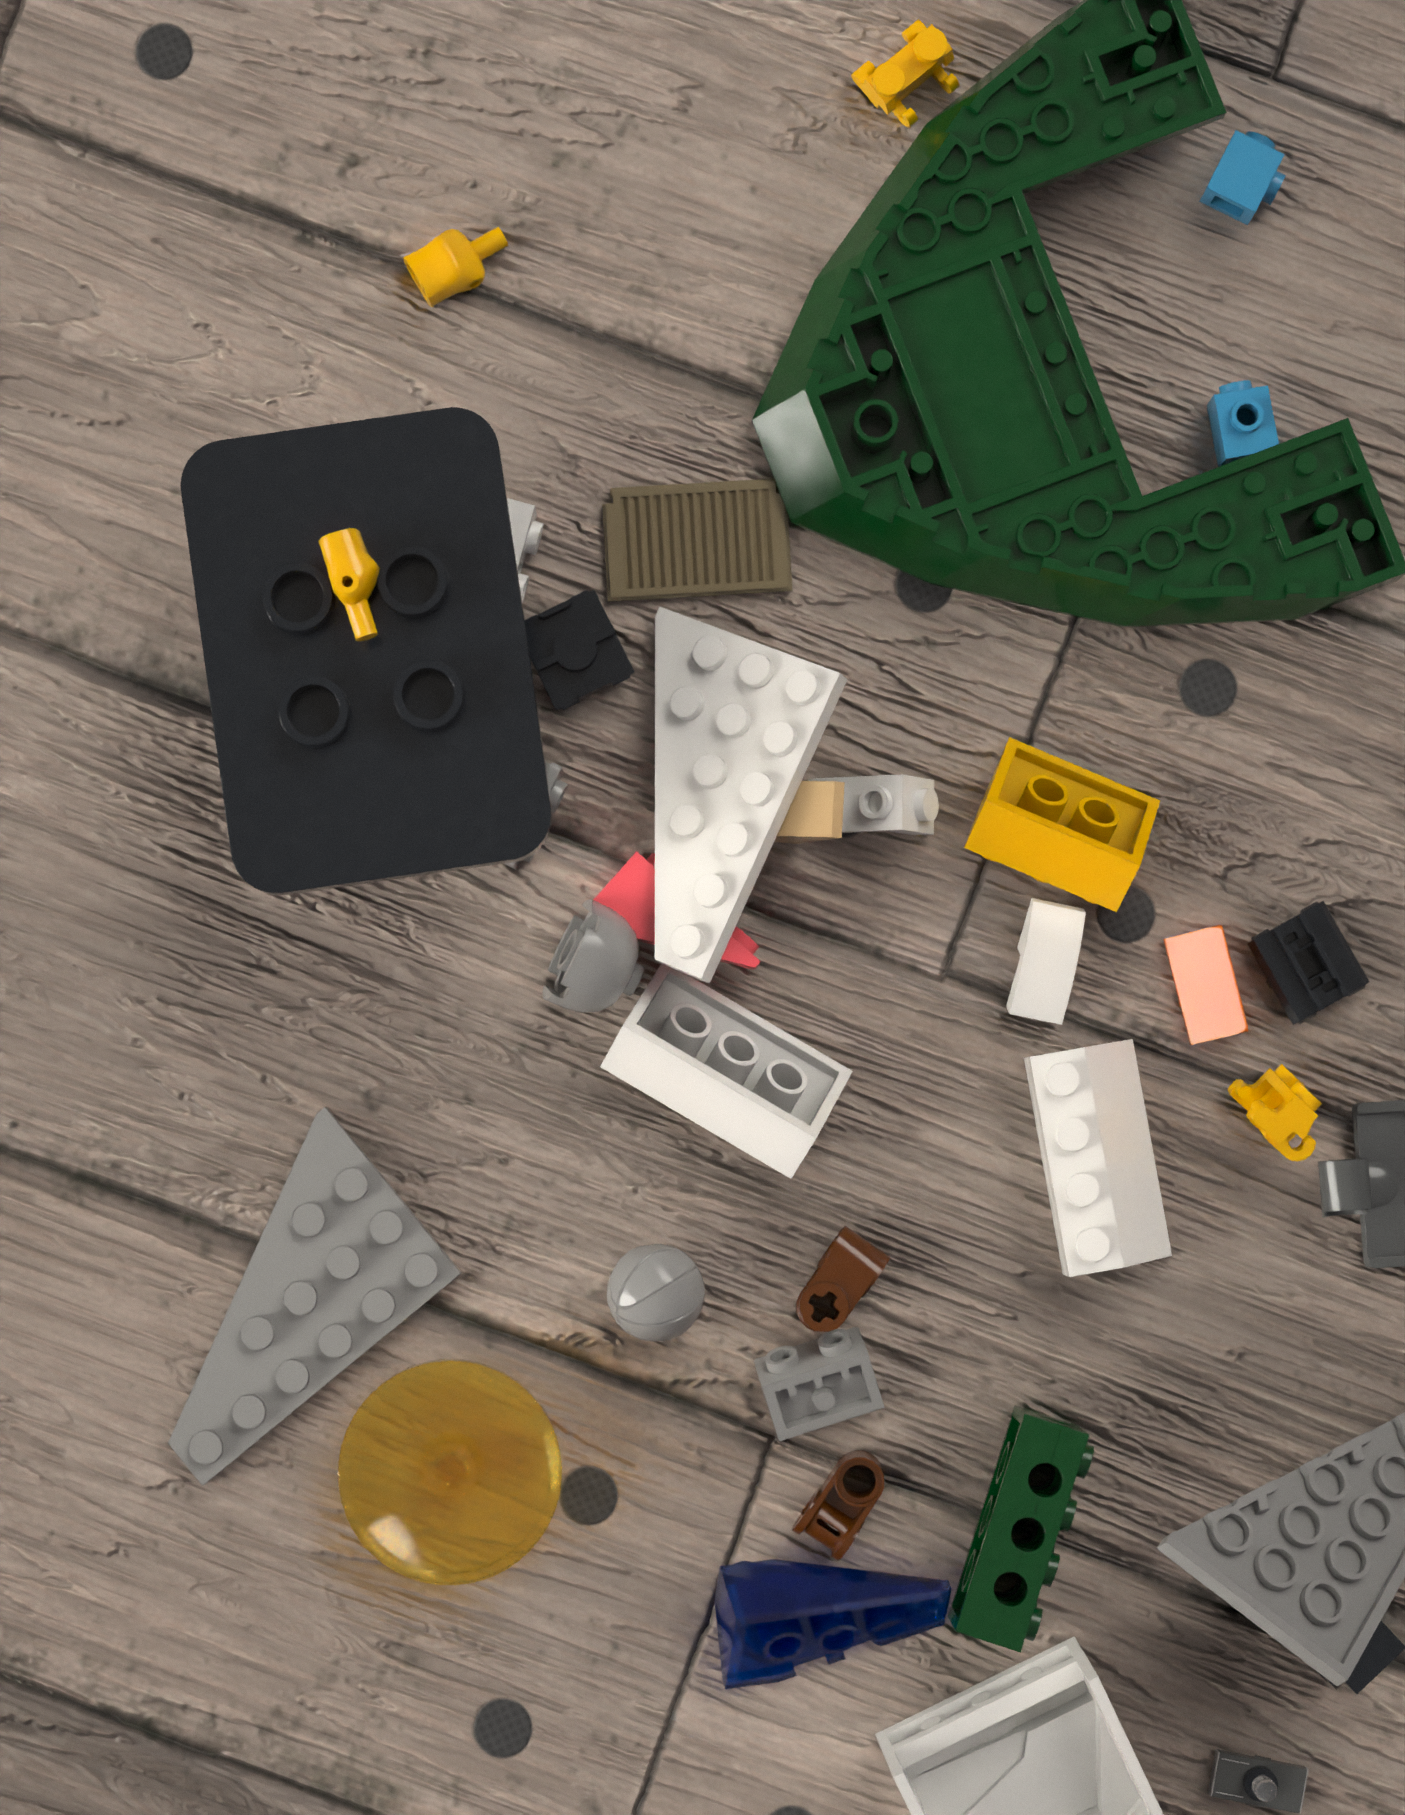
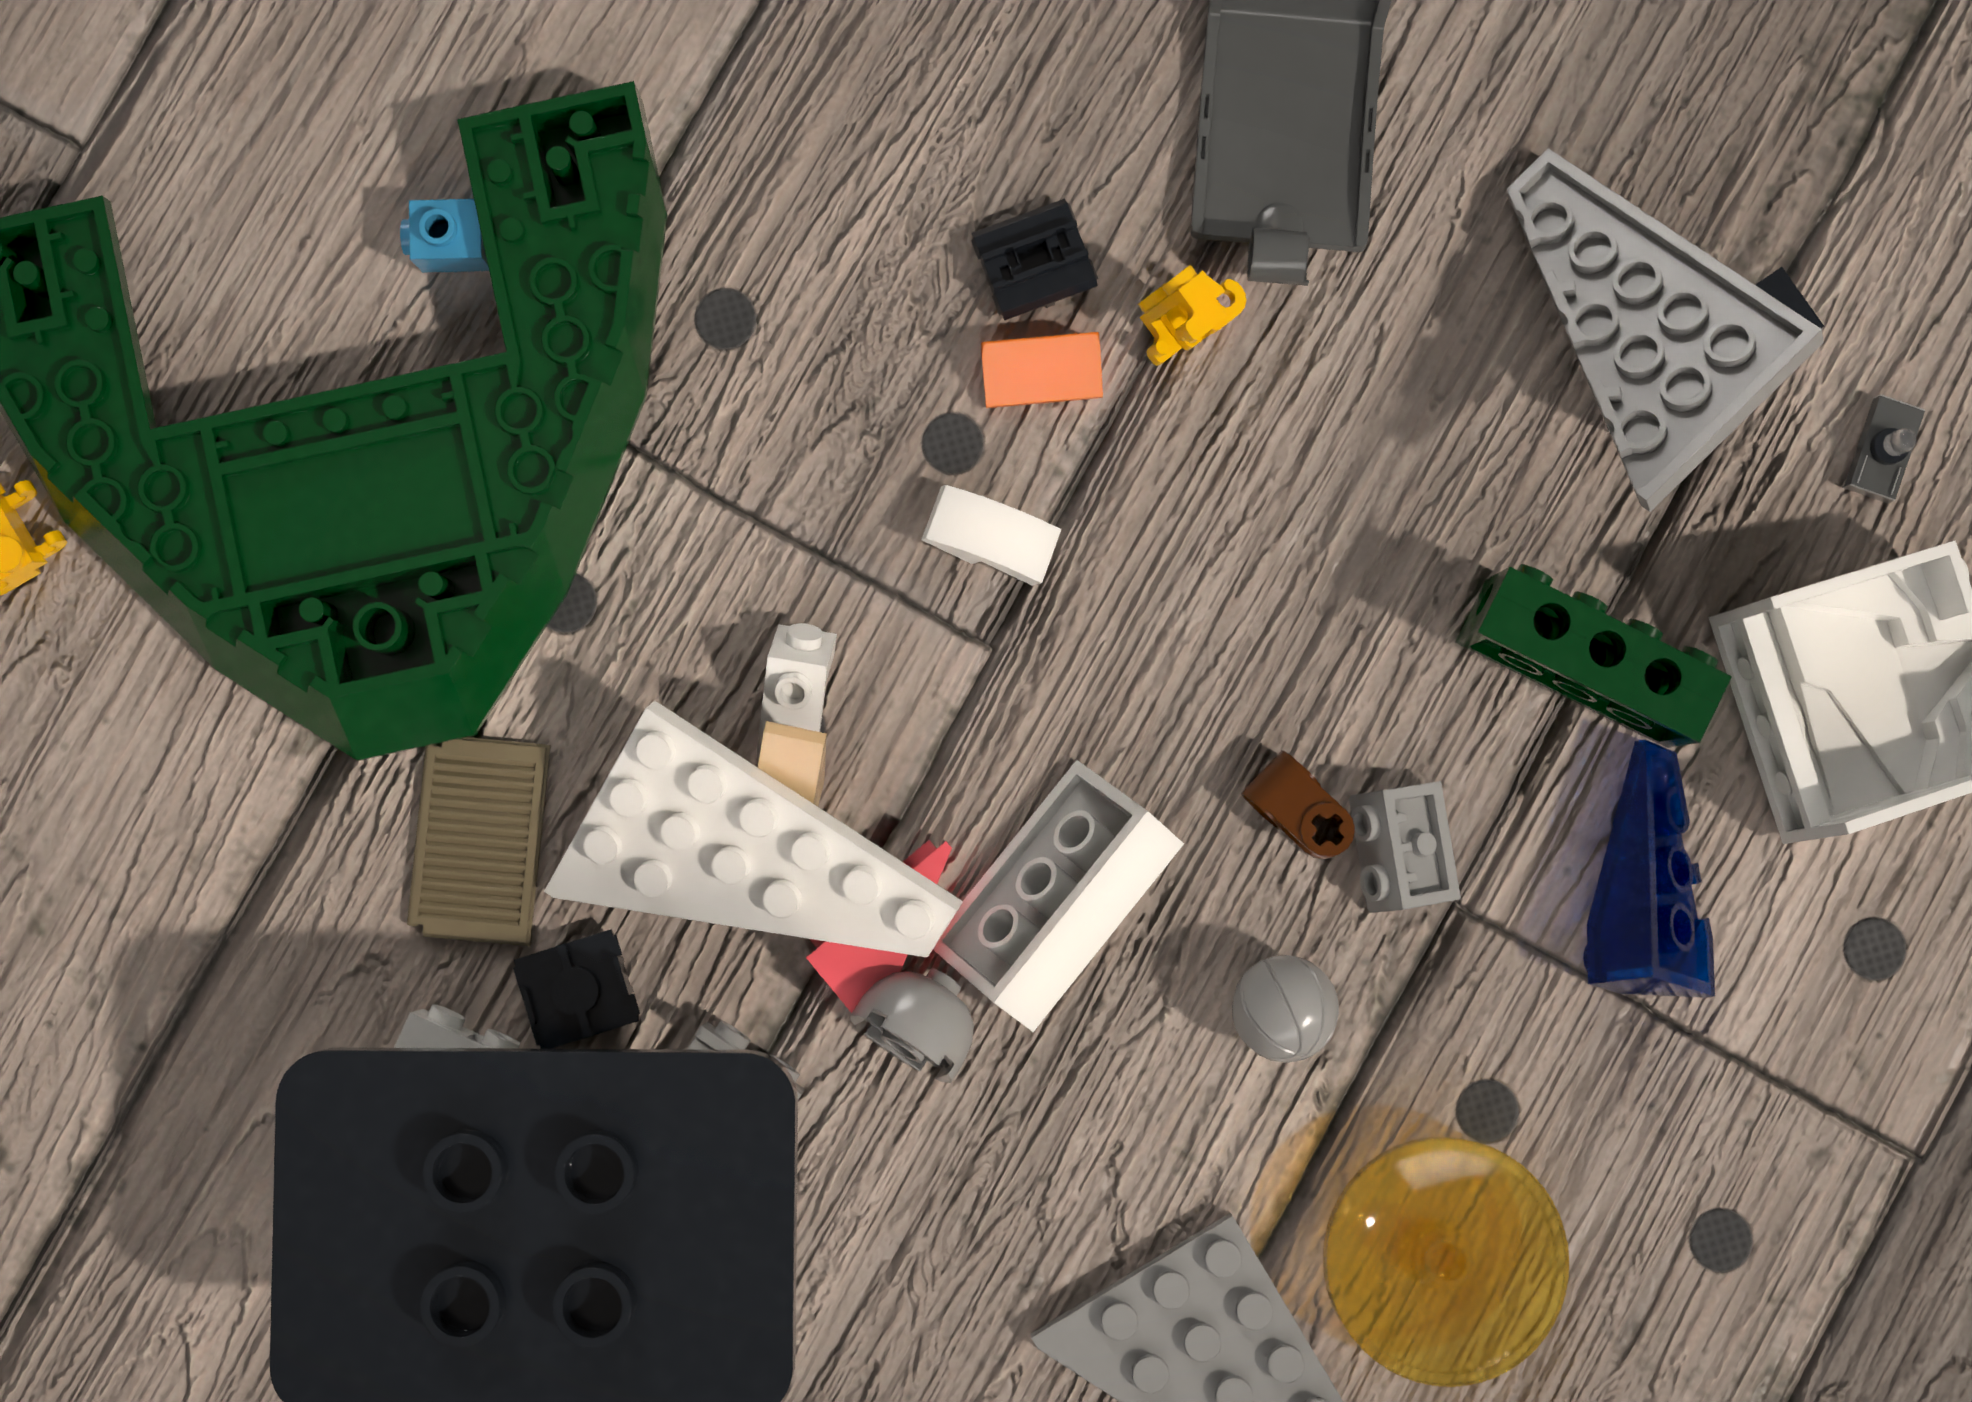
camera: 80 degrees left, 0 degrees up
yellow piece [318,528,379,642] -> none
yellow piece [403,227,508,307] -> none
reddish brown piece [792,1450,884,1561] -> none
yellow slope [964,737,1160,912] -> none
white slope [1024,1039,1172,1277] -> none
dark azure brick [1199,130,1286,225] -> none

